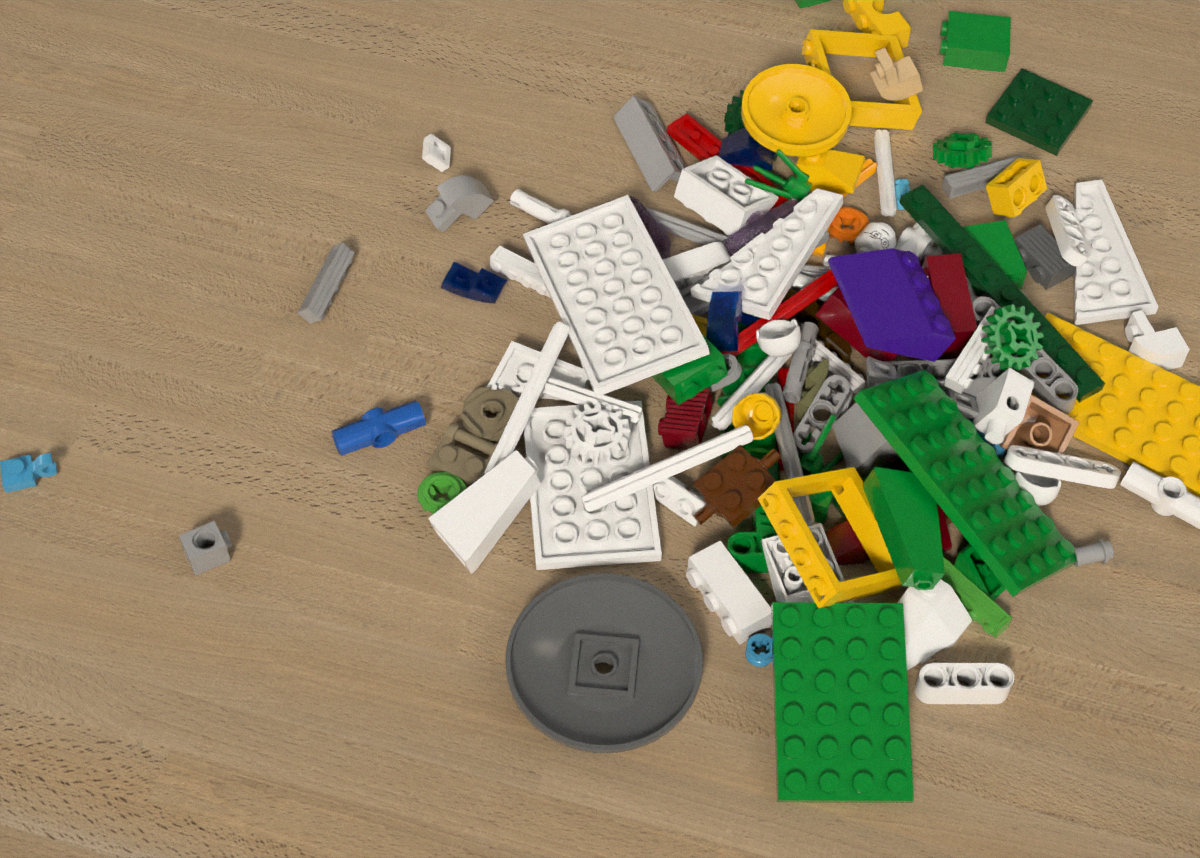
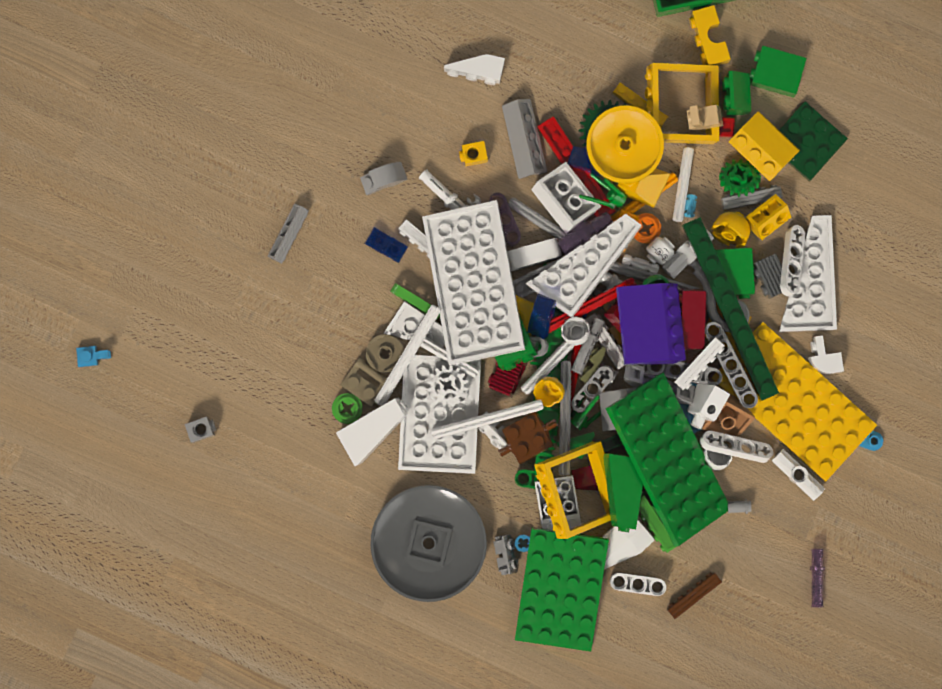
camera: 10 degrees right, 30 degrees up
blue piece [331,400,426,456] -> none
white plate [422,134,451,172] -> none
white brick [686,541,772,645] -> none
green gear [981,305,1044,371] -> none
none -> bright green beam [390,283,440,320]
none -> white slope [444,54,505,85]
none -> yellow brick [459,141,488,167]
none -> light grey hinge [493,534,518,575]
none -> reddish brown piece [667,572,722,619]
none -> yellow cylinder [711,212,750,248]
none -> red tile [719,117,735,138]
none -> green slope [722,71,751,116]
none -> yellow slope [728,111,800,181]

